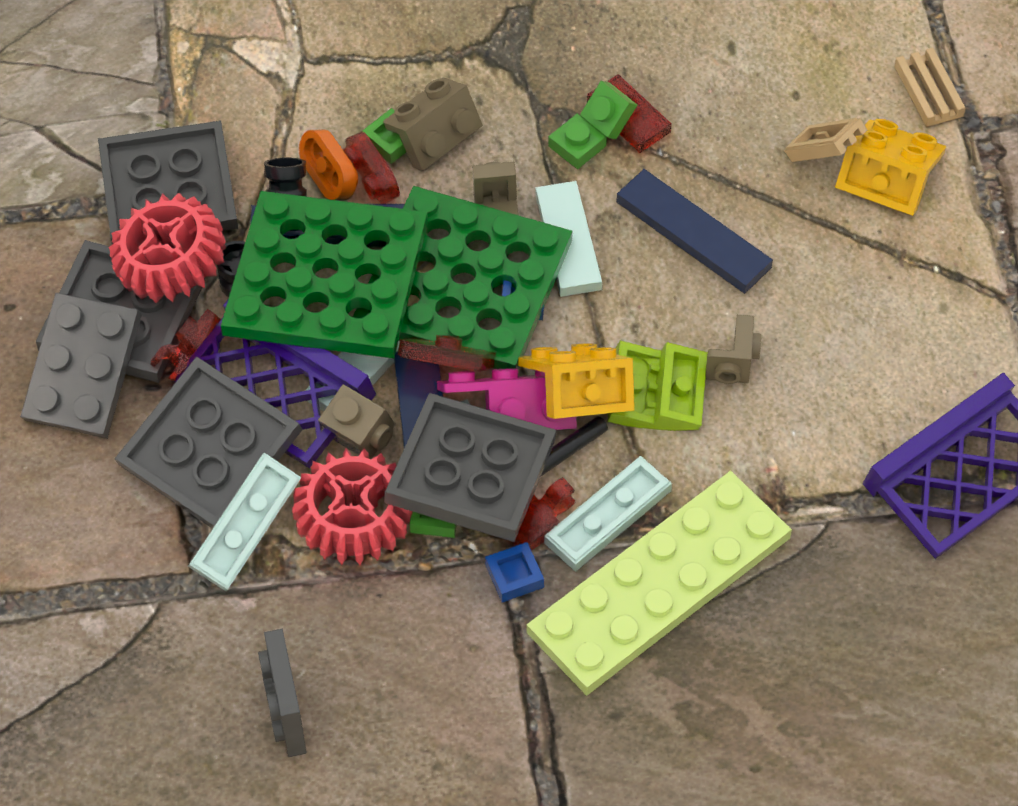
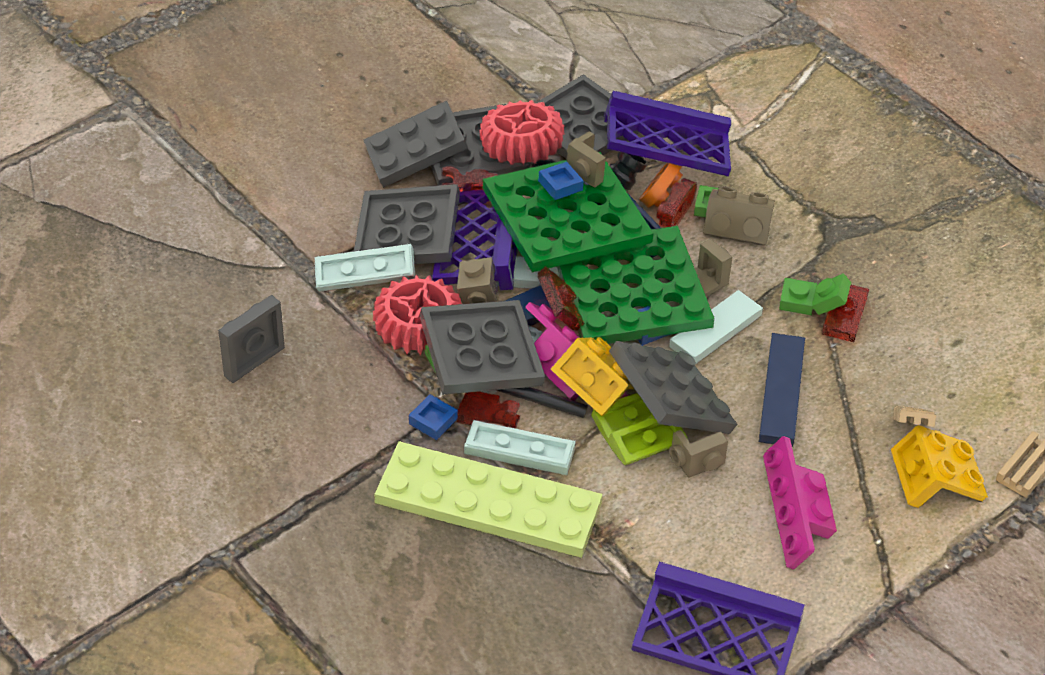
camera: 55 degrees right, 10 degrees down
none -> blue plate [538,162,584,200]
none -> dark tan bracket [567,131,606,188]
none -> dark purple fence [604,90,732,176]
none -> dark grey plate [609,341,738,434]
none -> dark pink bracket [763,436,837,569]

